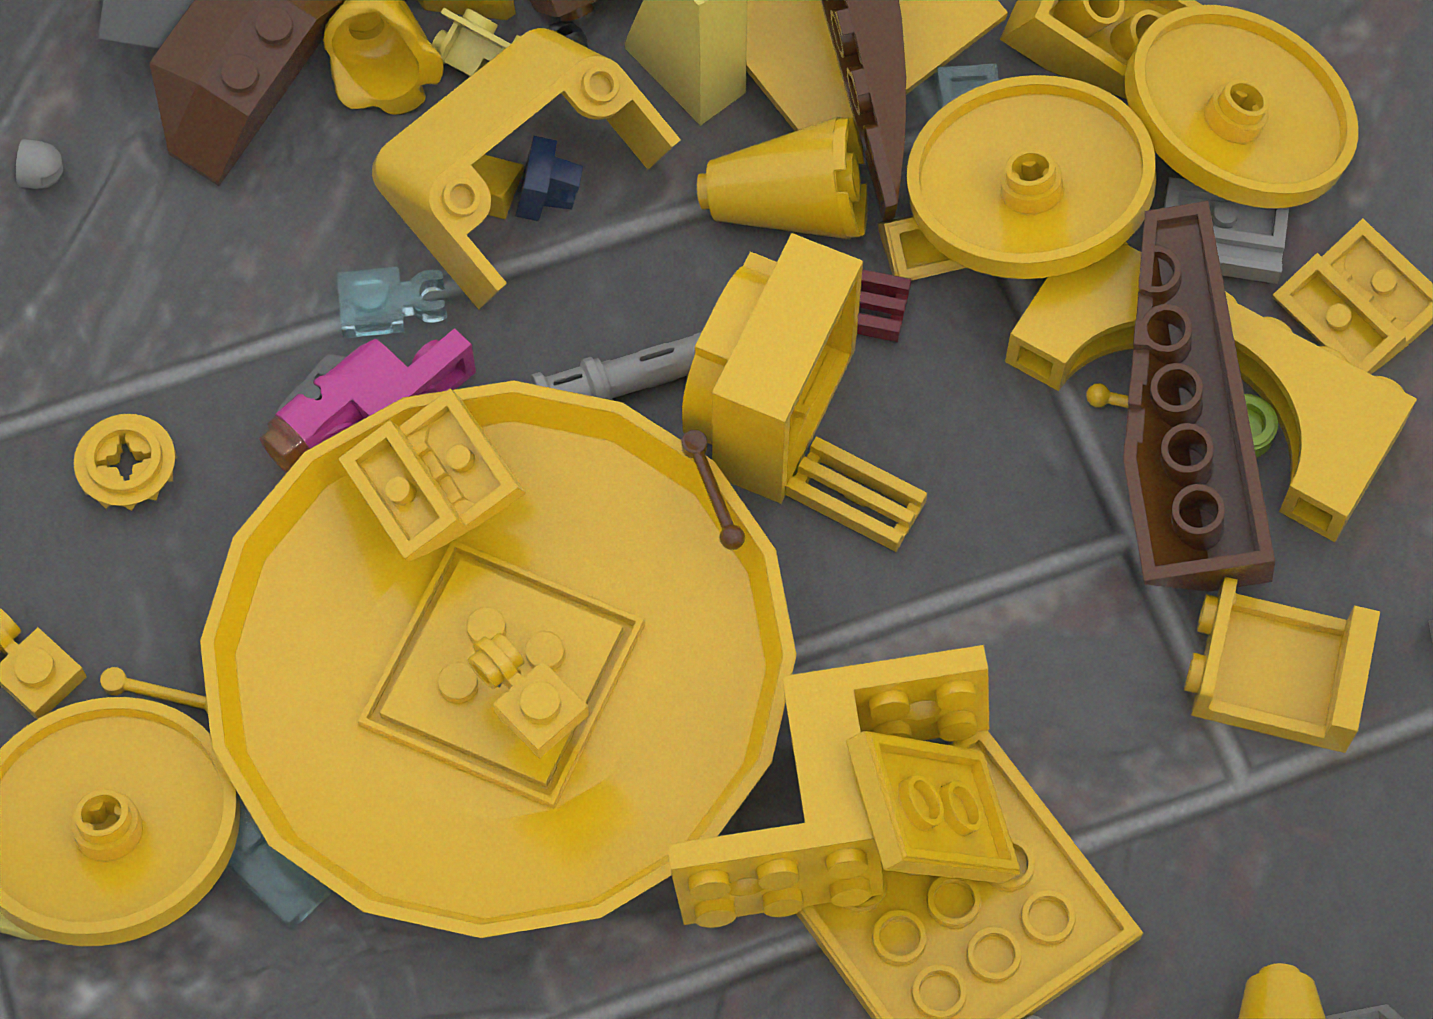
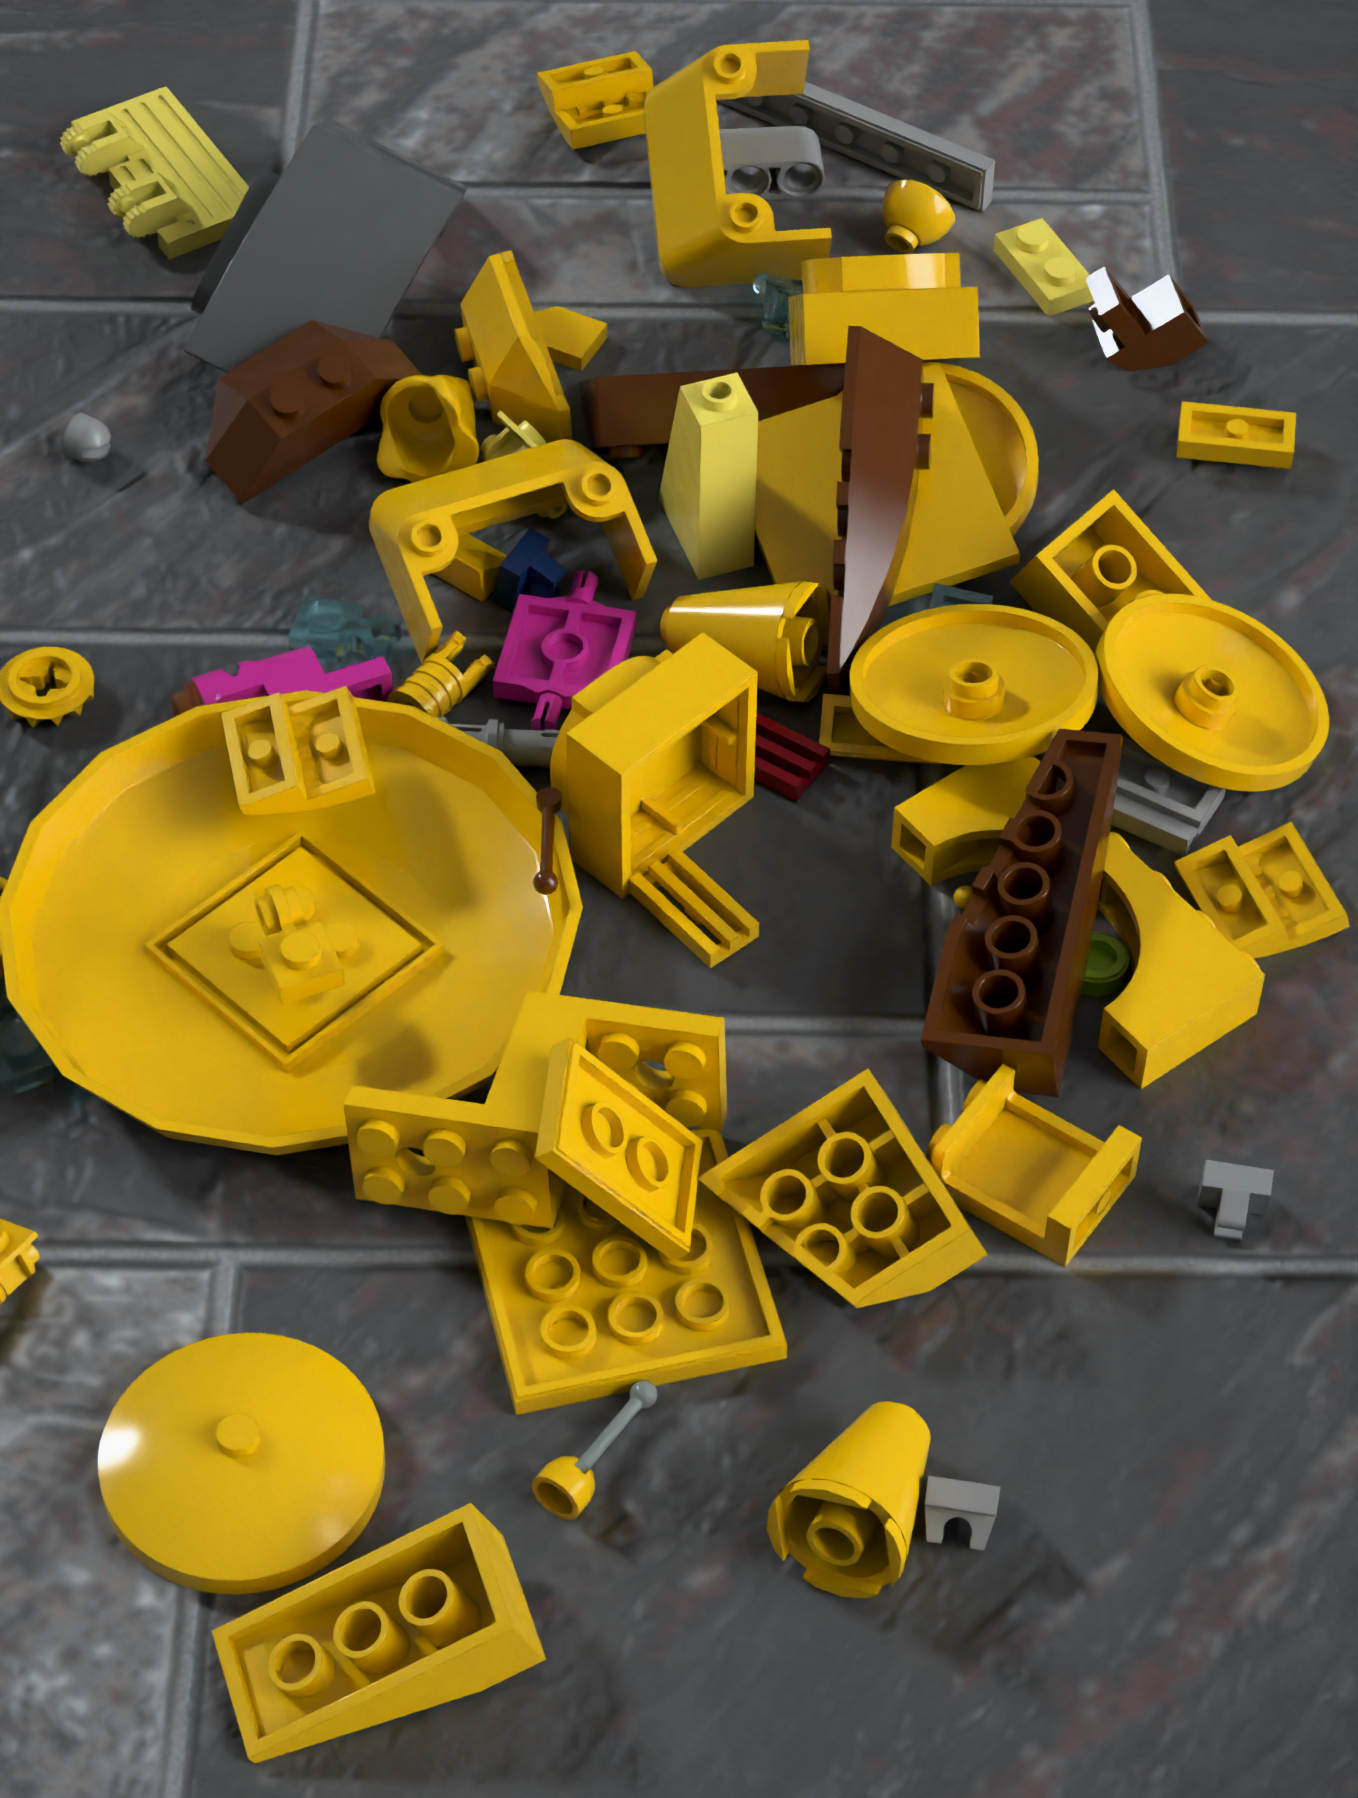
camera: 20 degrees right, 15 degrees down
none -> yellow hinge [387,630,495,718]
none -> dark pink plate [493,570,637,730]
none -> yellow wedge [697,1068,988,1309]

